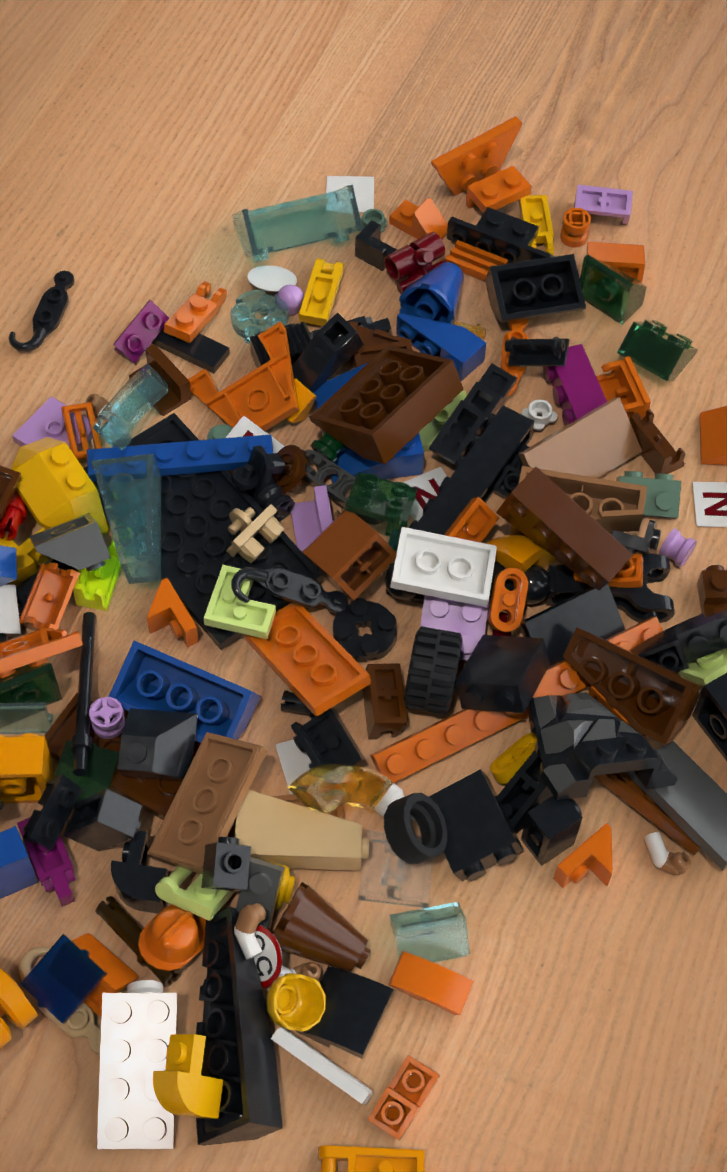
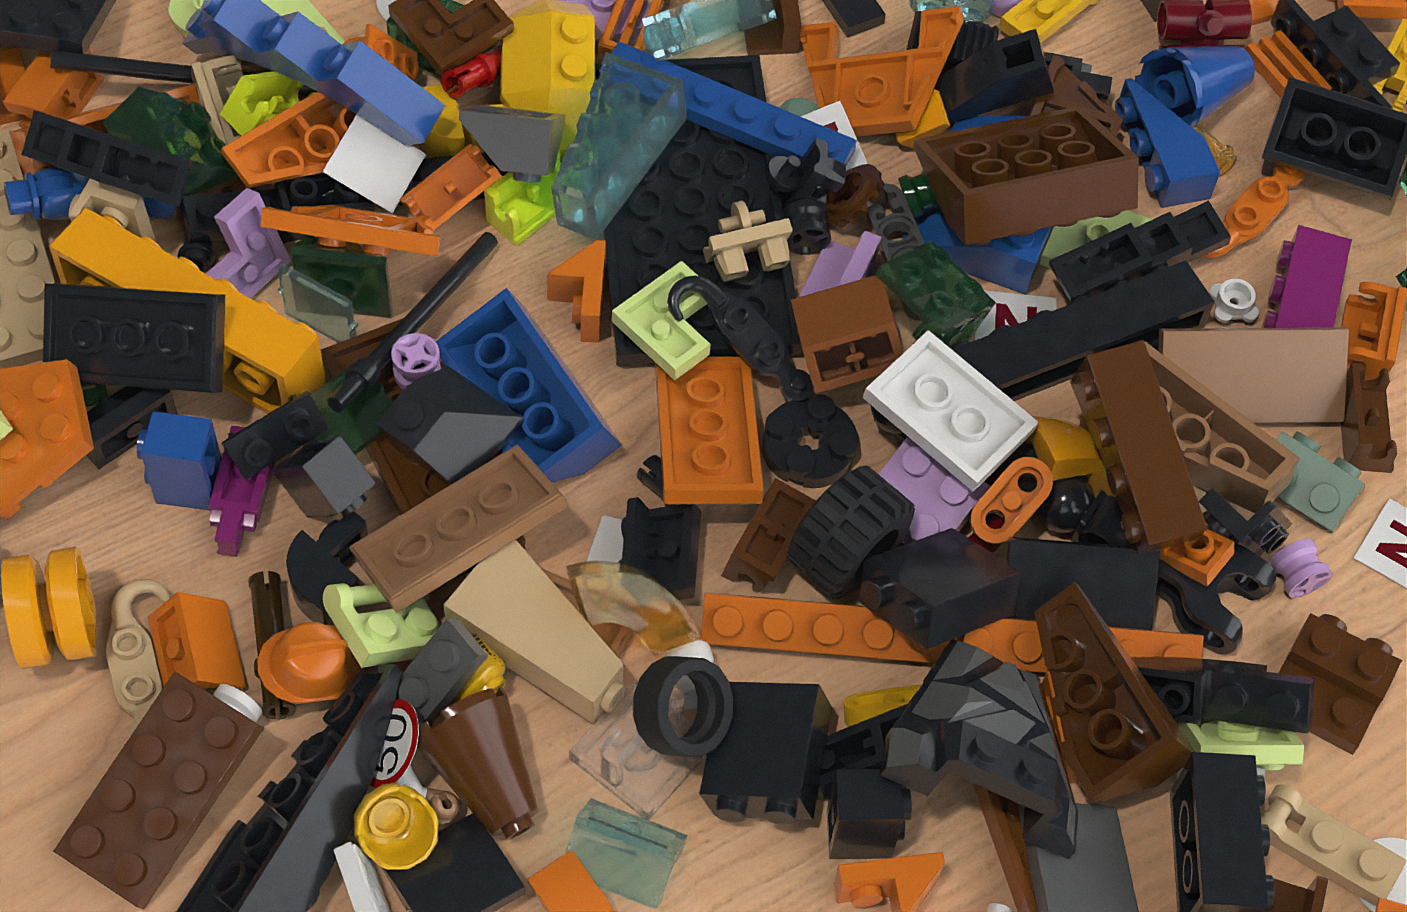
camera: 30 degrees right, 0 degrees up
clear blue piece [20,934,107,1024] -> none
yellow brick [153,1034,223,1119] -> none
black brick [201,837,251,892] -> none
arm [234,903,266,960] -> none
orange panel [444,496,499,543] -> none
black hinge [505,337,570,367] -> none

